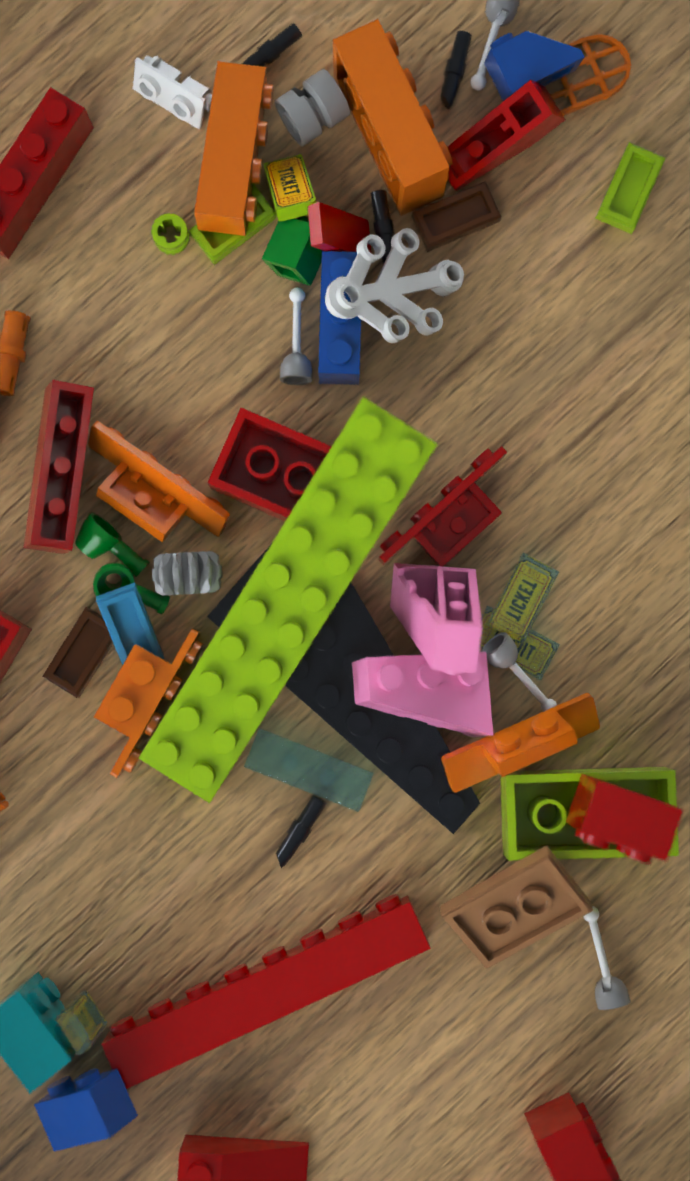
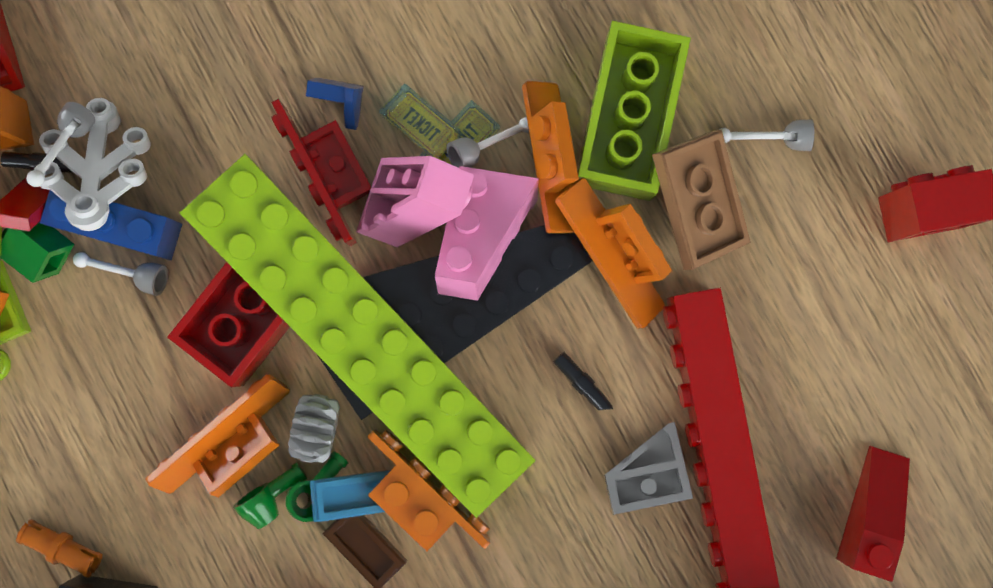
camera: 75 degrees left, 0 degrees up
red brick [23,380,94,554] -> none
clear light blue tile [244,728,374,812] -> none
reddish brown tile [412,181,502,252] -> none
red brick [566,774,683,865] -> none
none -> hinge [26,102,95,187]
none -> blue tile [306,78,364,130]
none -> orange bracket [555,178,672,329]
none -> light grey wing [604,422,693,515]

